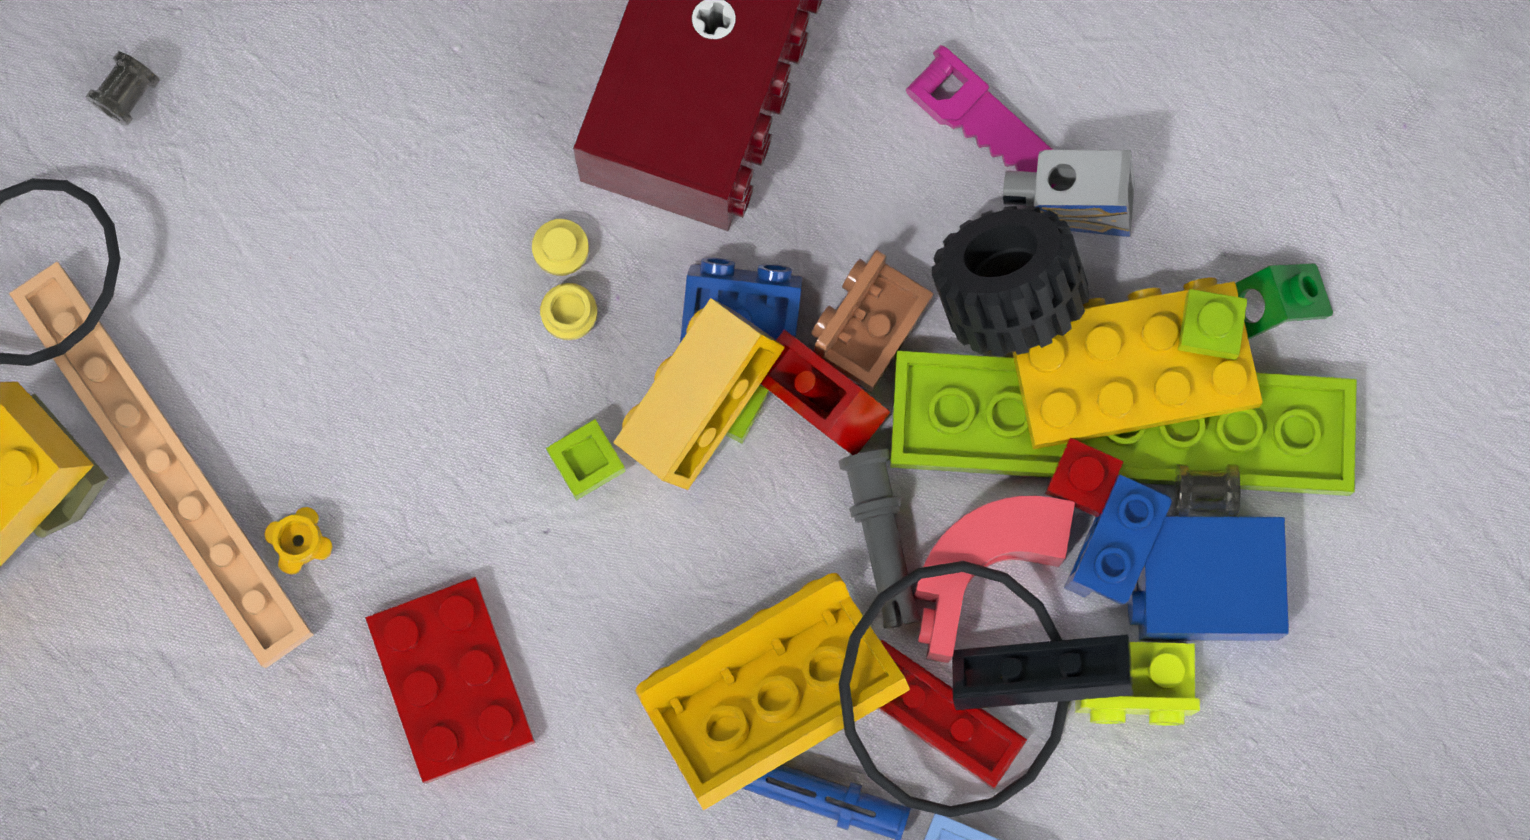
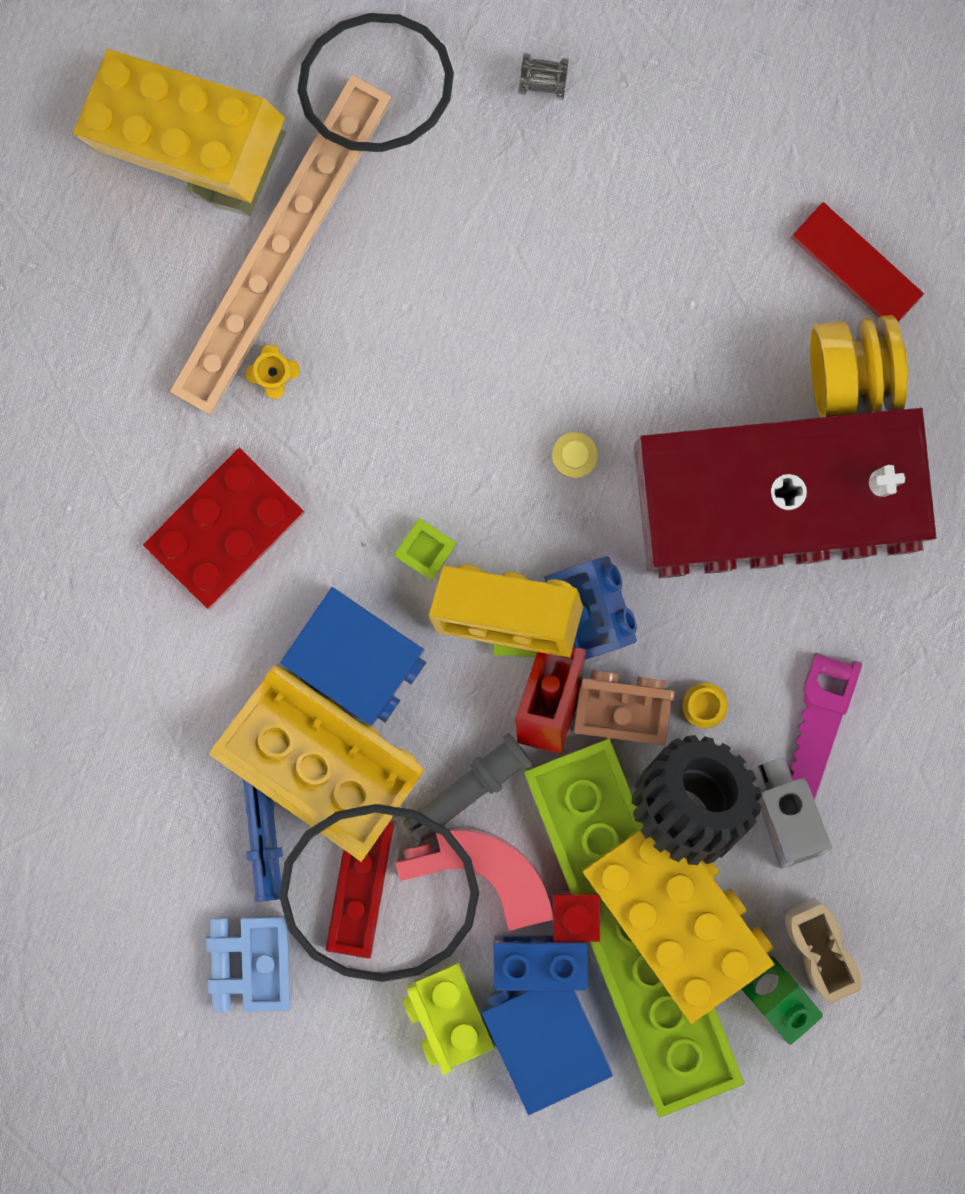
camera: 70 degrees right, 10 degrees up
light yellow plate [540,283,598,340] -> none
black tile [952,634,1133,710] -> none
clear smoke bush [1174,464,1241,517] -> none
lime plate [1178,289,1247,360] -> none
none -> blue brick [280,587,427,726]
none -> yellow plate [682,683,728,729]
none -> tan brick [784,898,862,1003]

